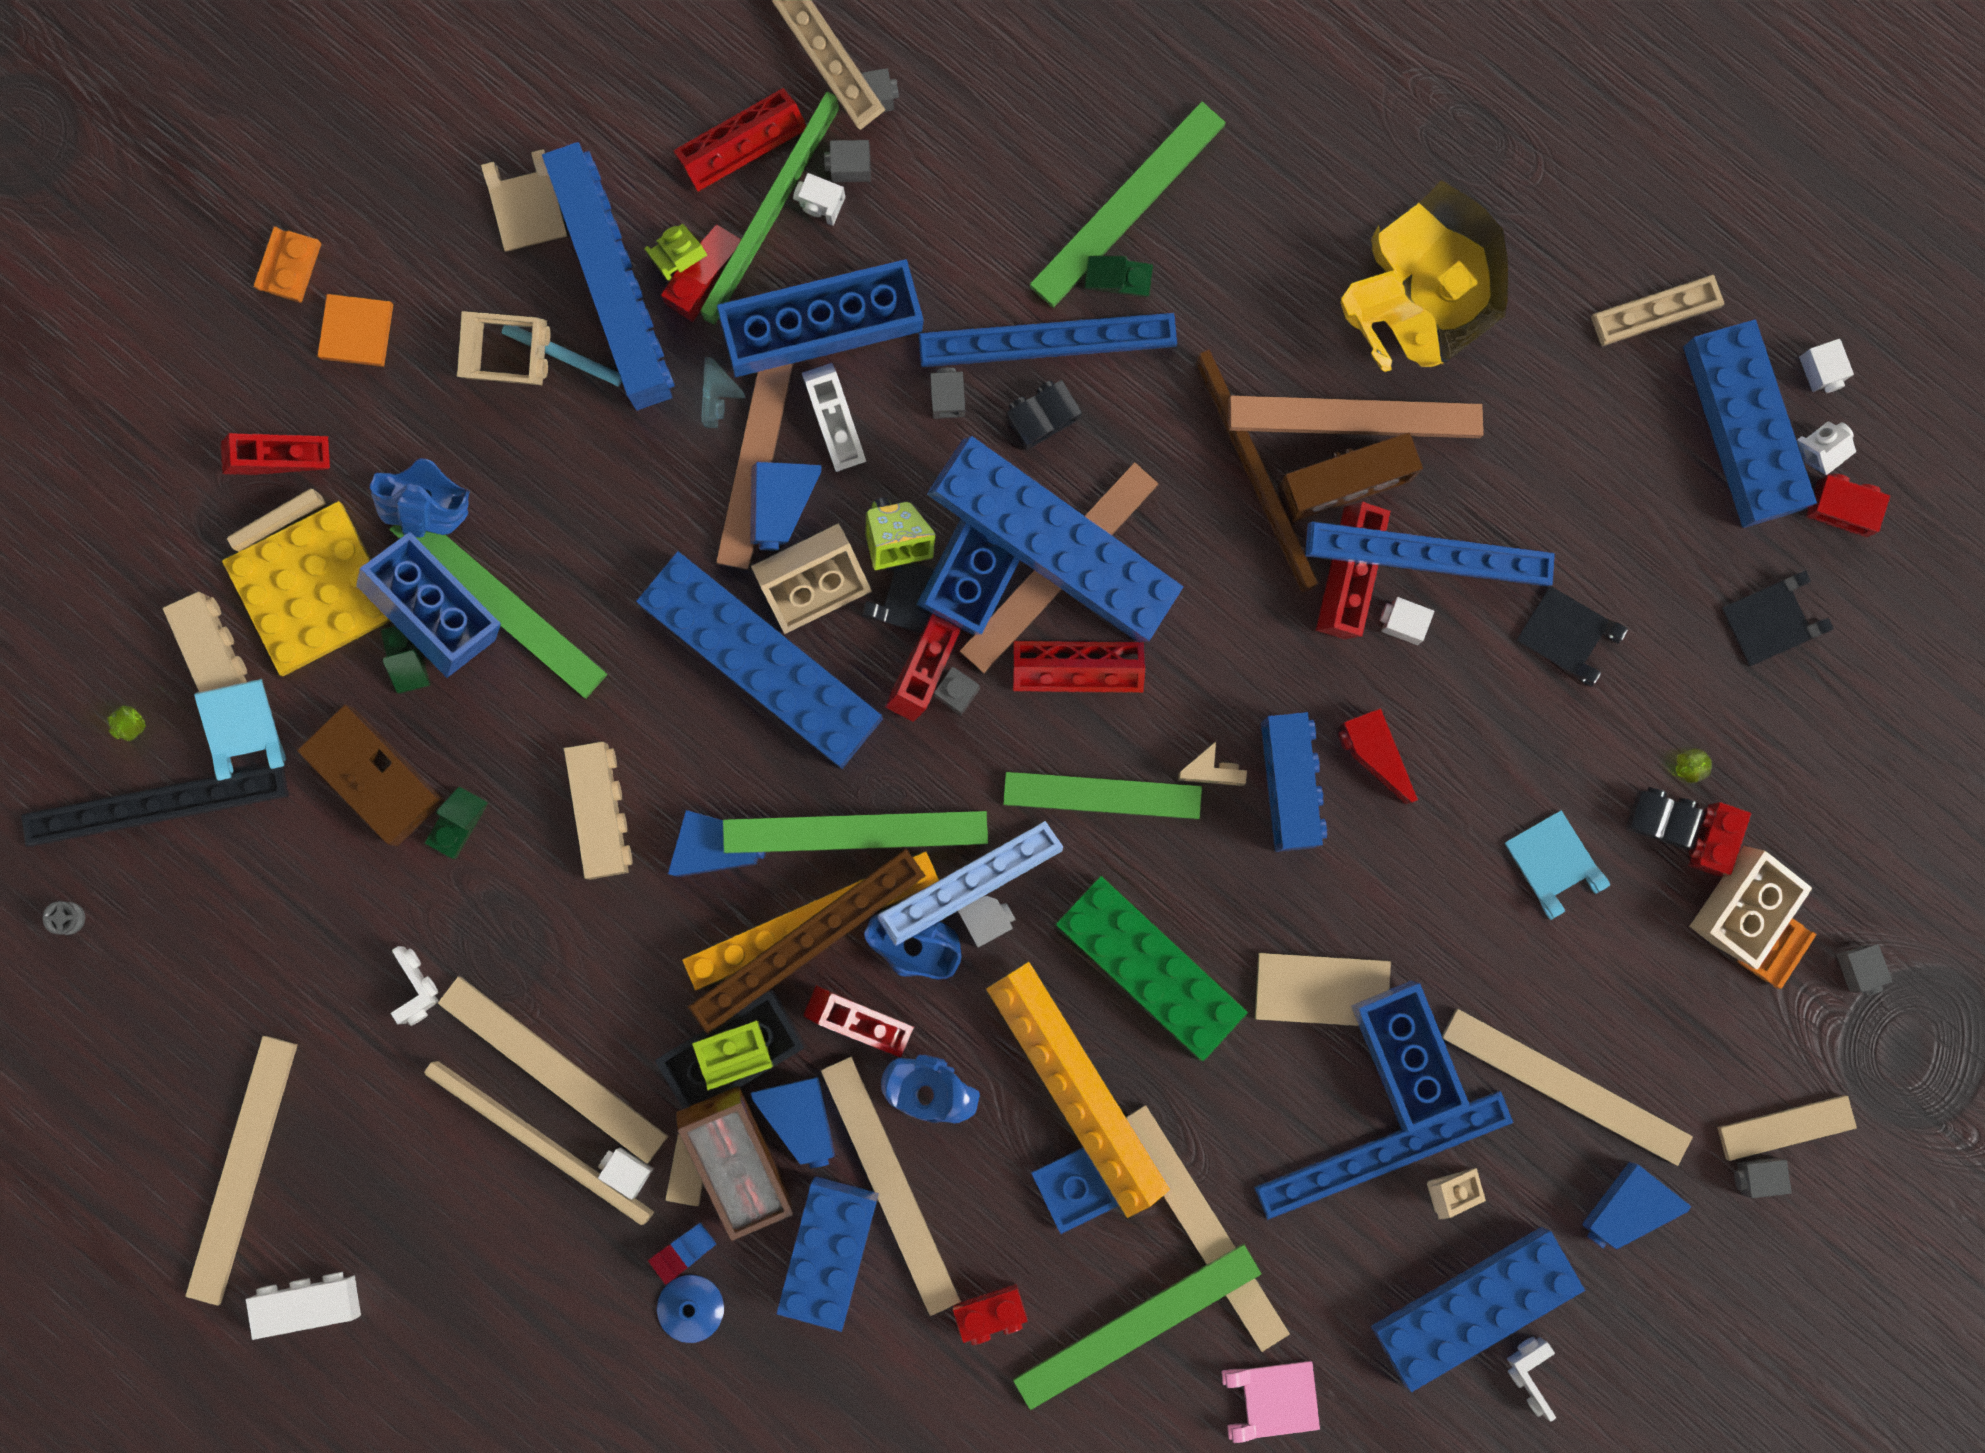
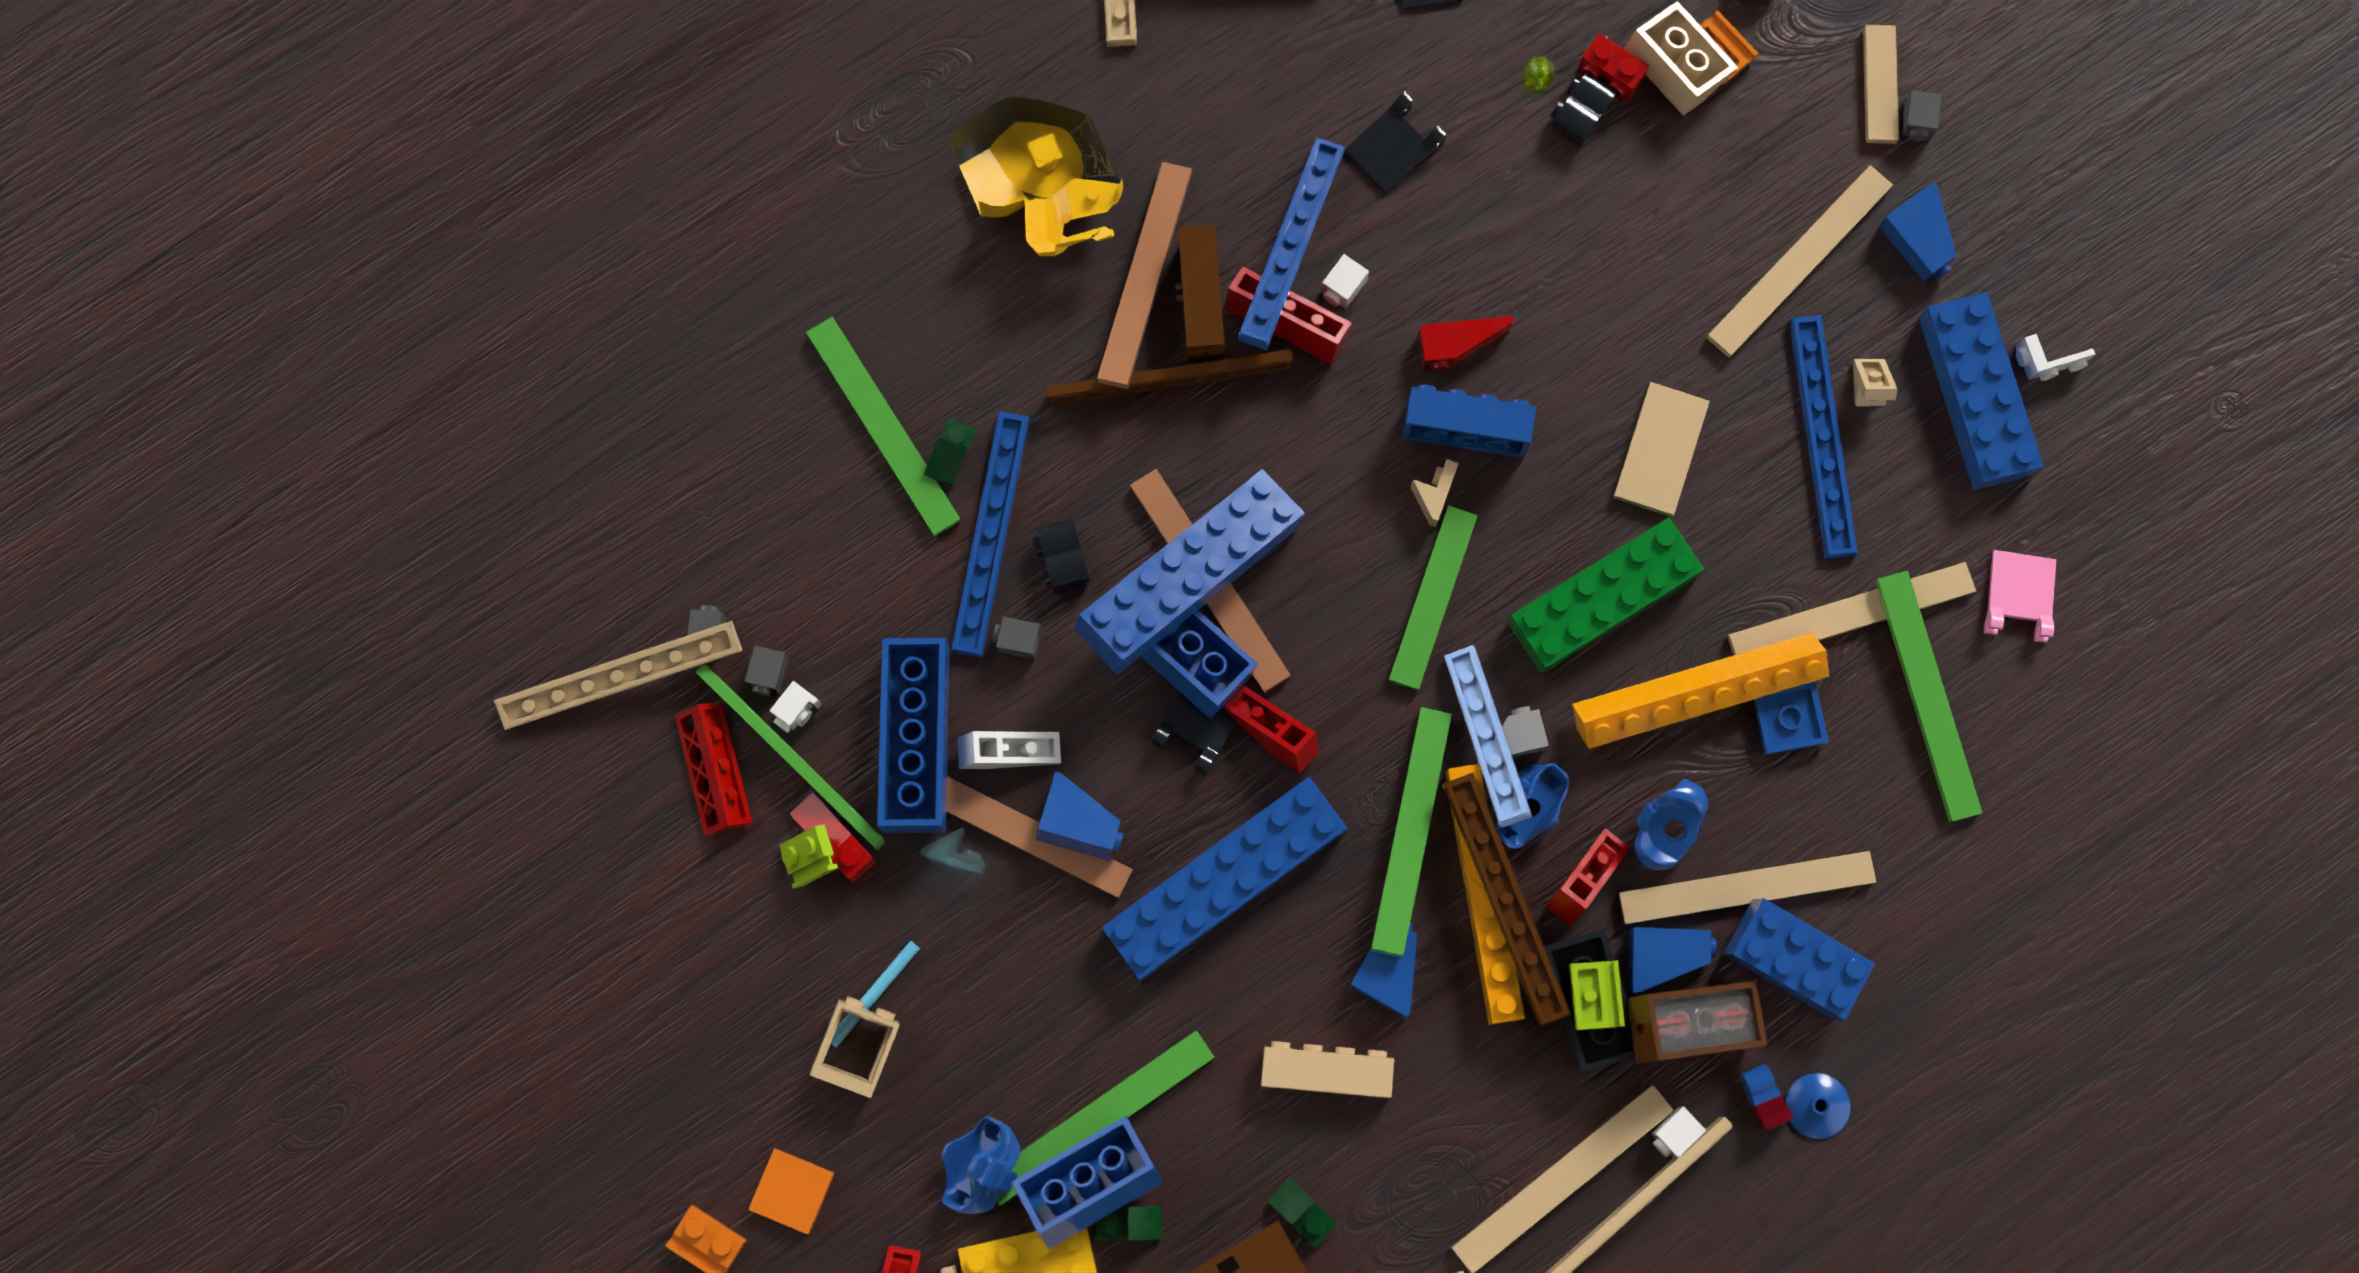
camera: 70 degrees left, 5 degrees down
tan flag [481,149,568,252] -> none
blue brick [542,142,675,411] -> none
tan tile [665,1134,703,1206] -> none
tan slope [751,523,872,634] -> none
lime torso [865,497,935,570] -> none
dark grey brick [934,667,980,716] -> none
red brick [953,1284,1028,1345] -> none
red fence [1013,641,1145,693] -> none
blue brick [1351,981,1471,1134] -> none
medium azure flag [1504,810,1610,920] -> none

